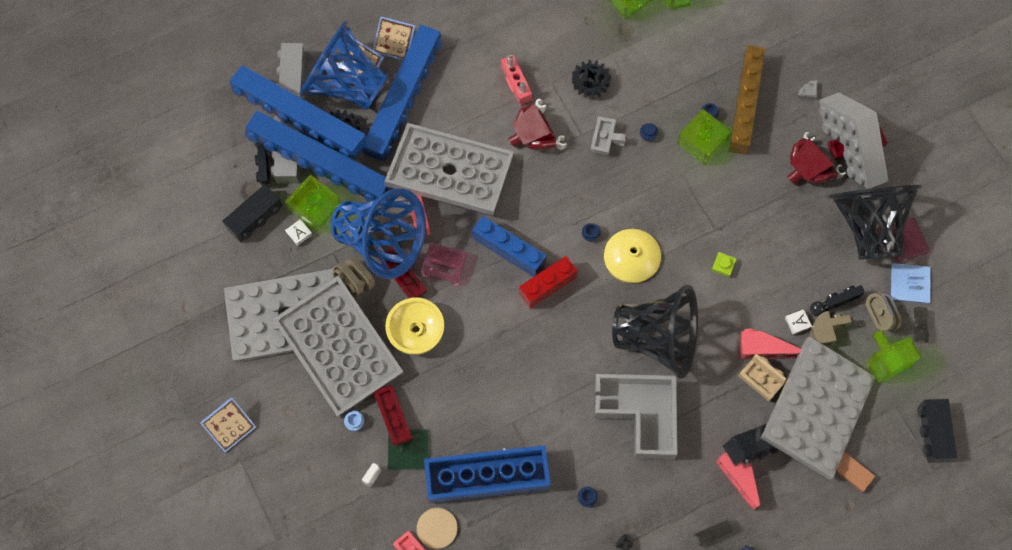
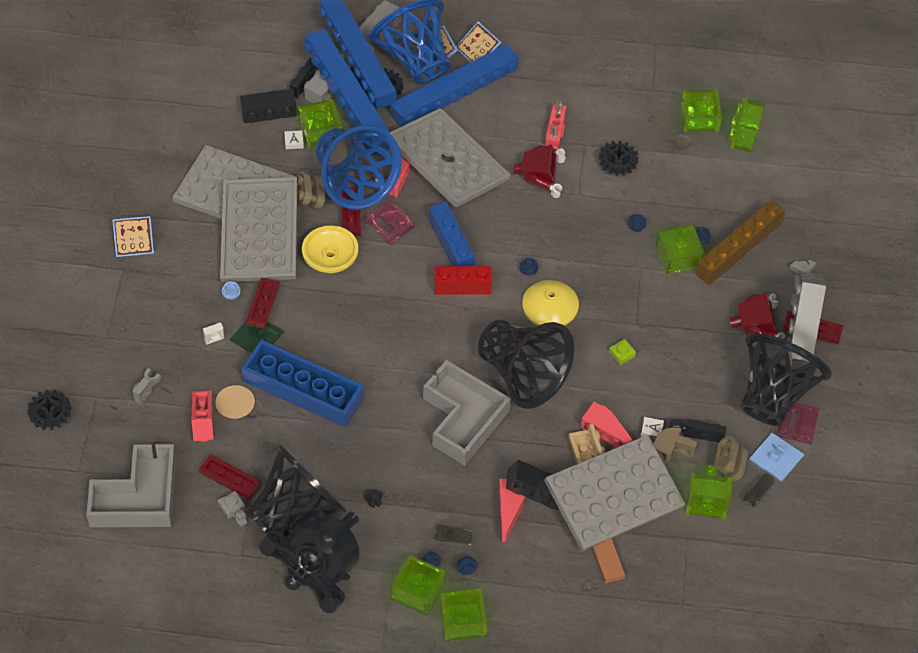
camera: 30 degrees right, 15 degrees down
dark blue plate [578,487,598,507] -> none
light grey plate [590,116,626,156] -> none
black brick [917,399,957,463] -> none

